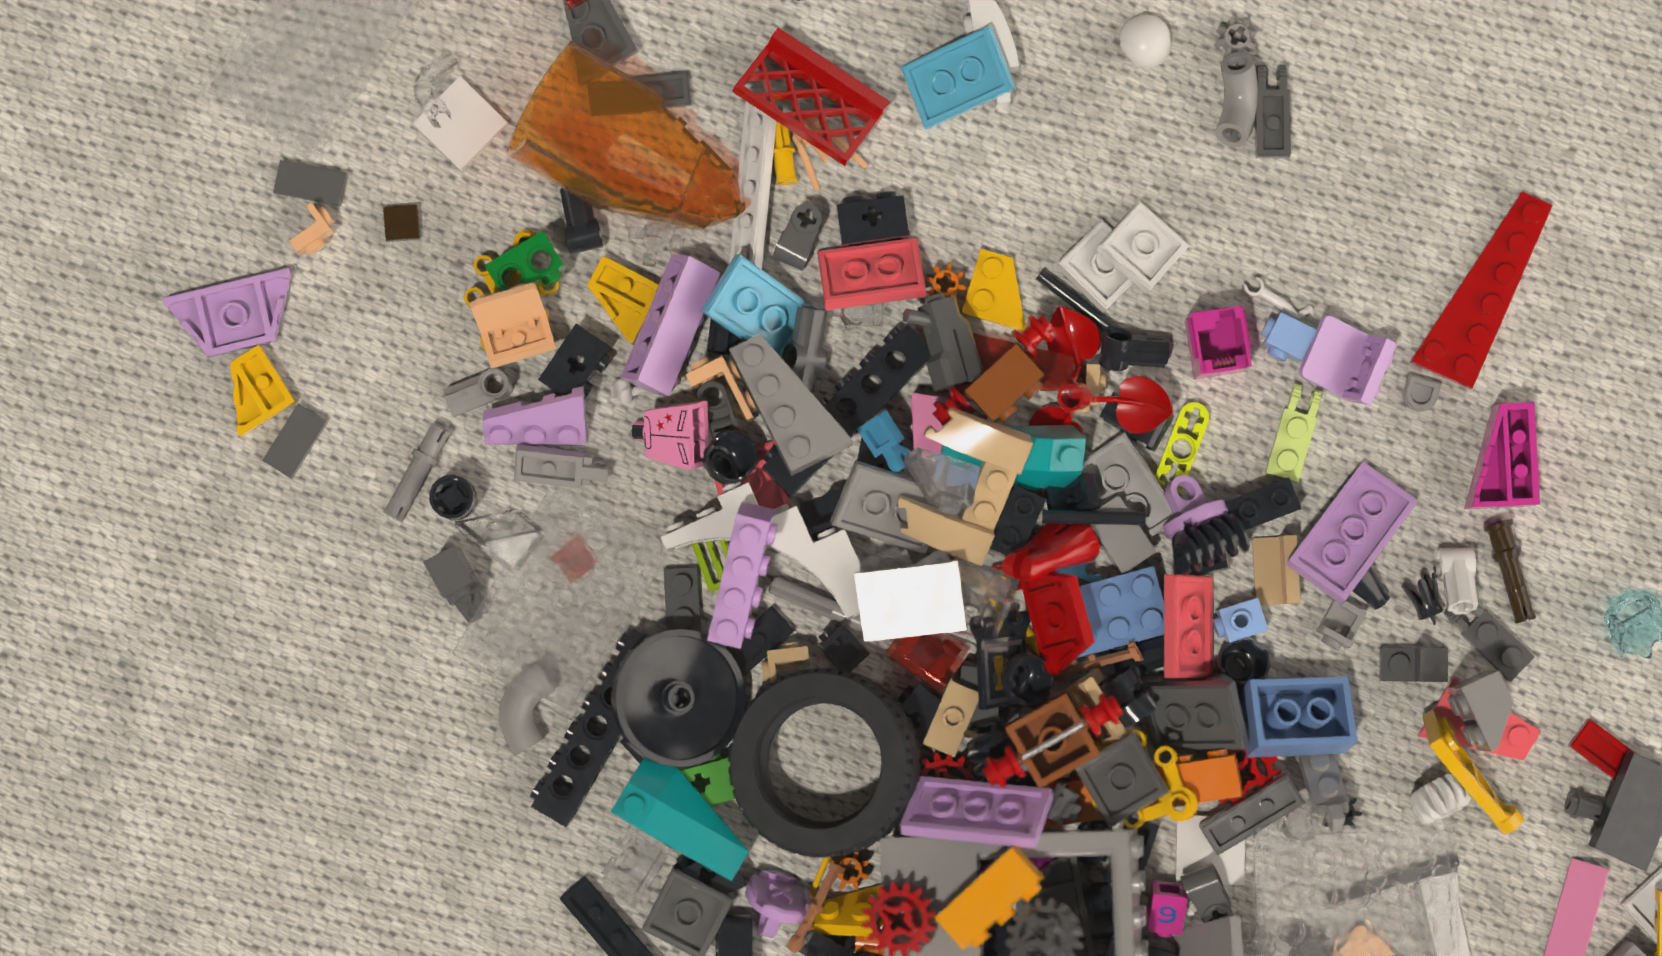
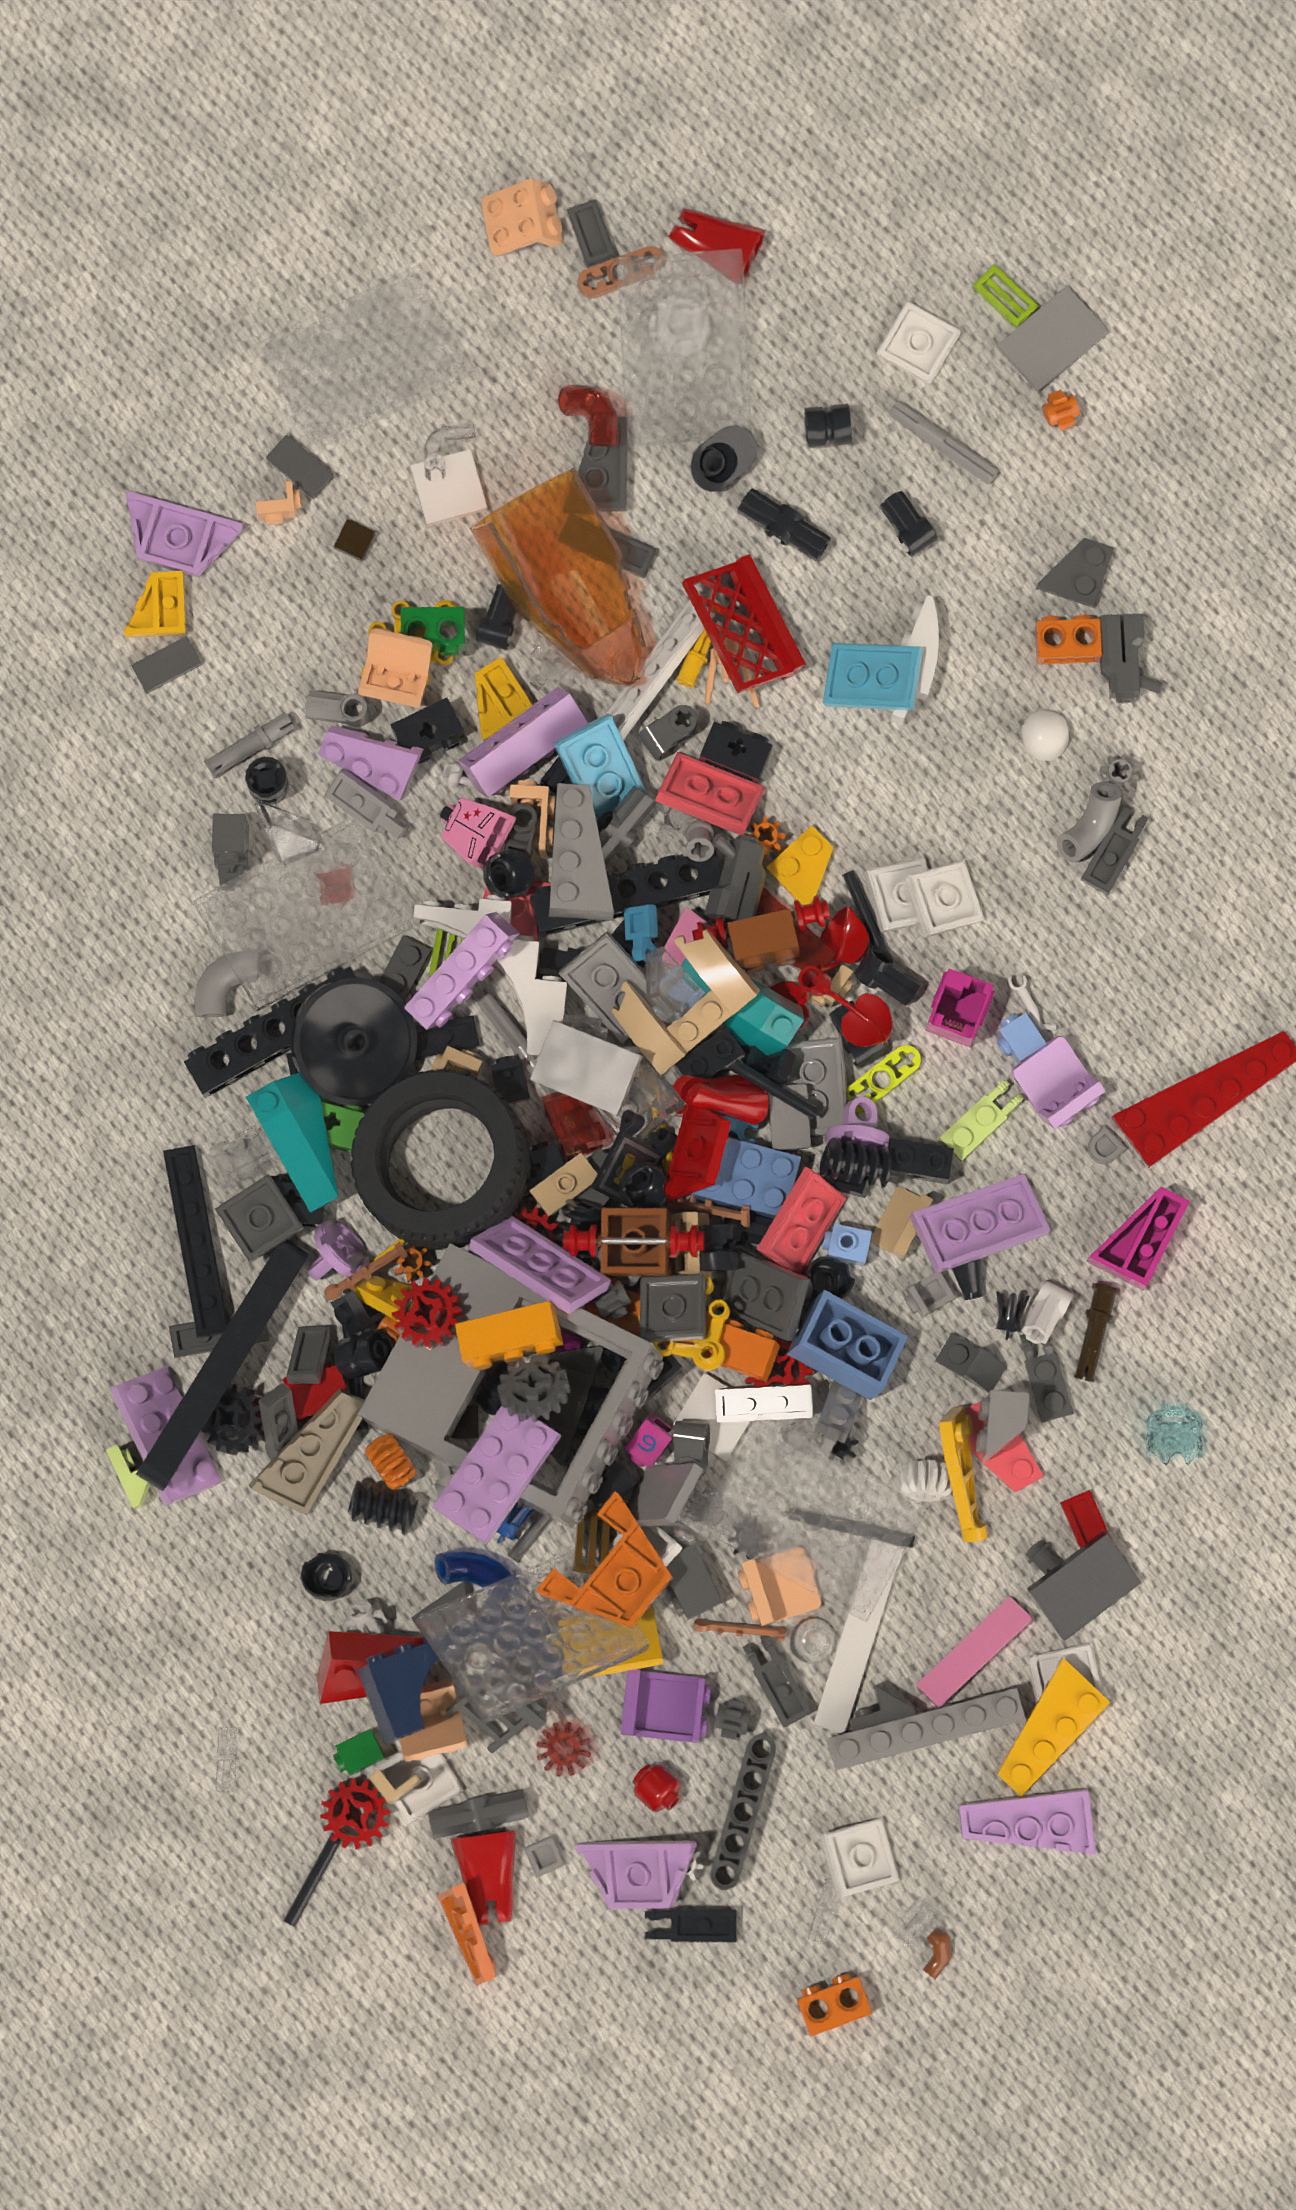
camera: 30 degrees right, 5 degrees down
none -> light grey bush [685,820,714,862]

